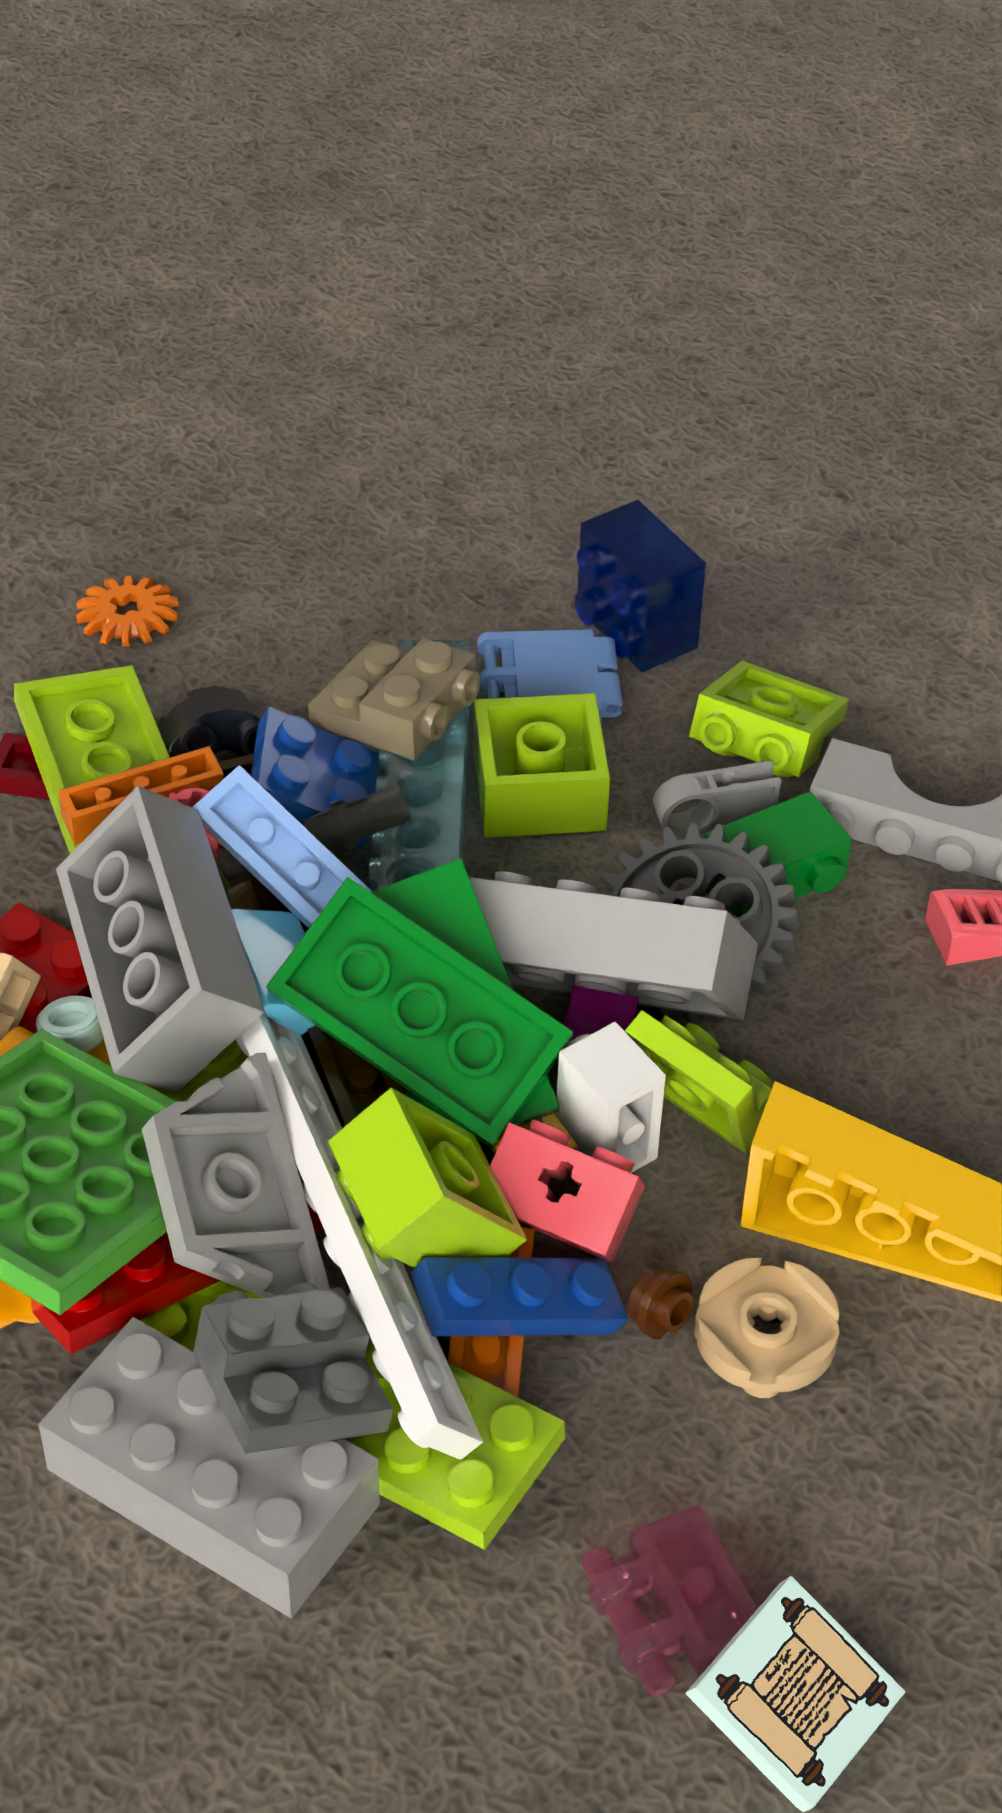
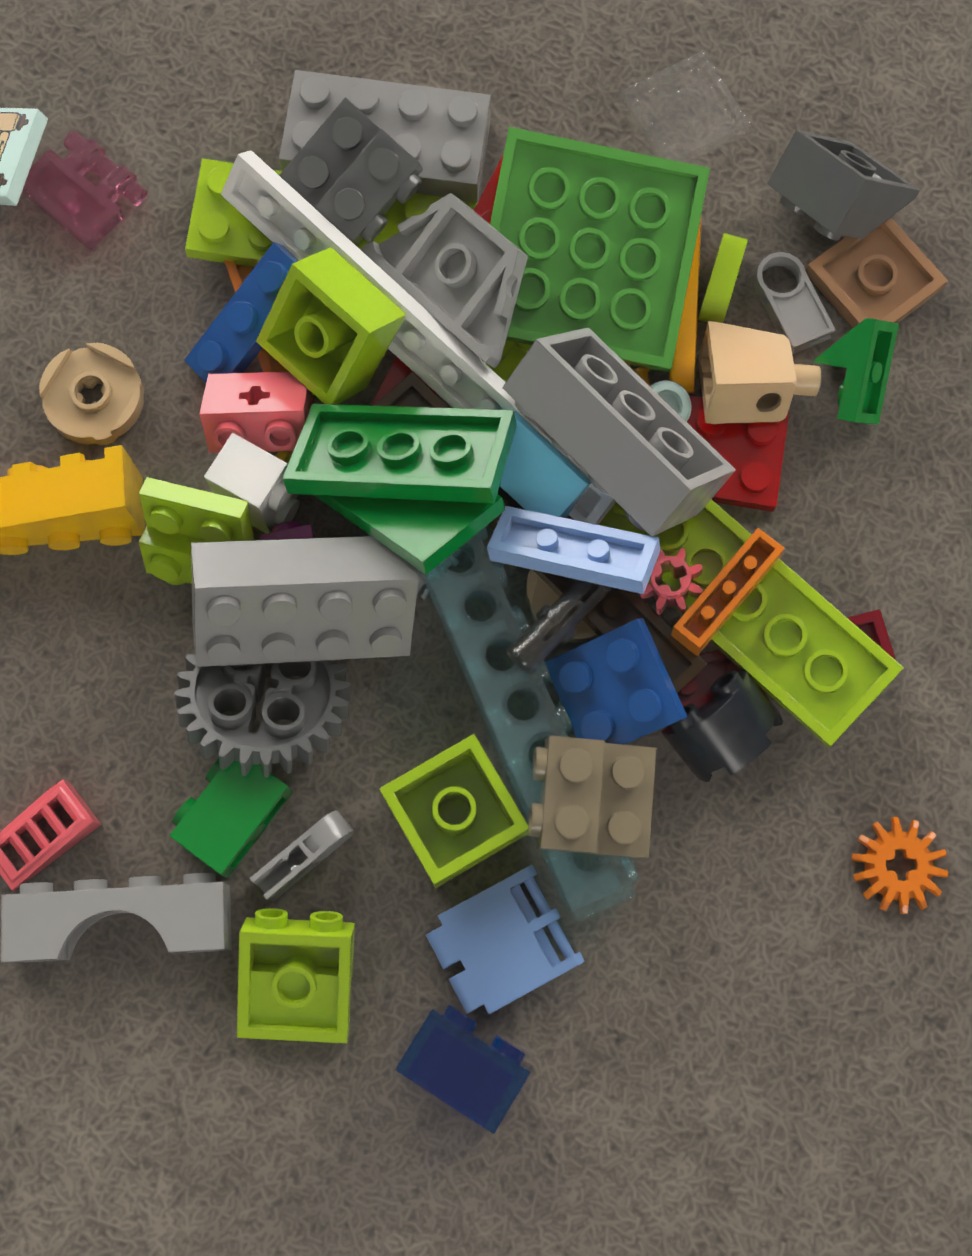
camera: 155 degrees right, 30 degrees up
reddish brown plate [628,1268,694,1340] -> none

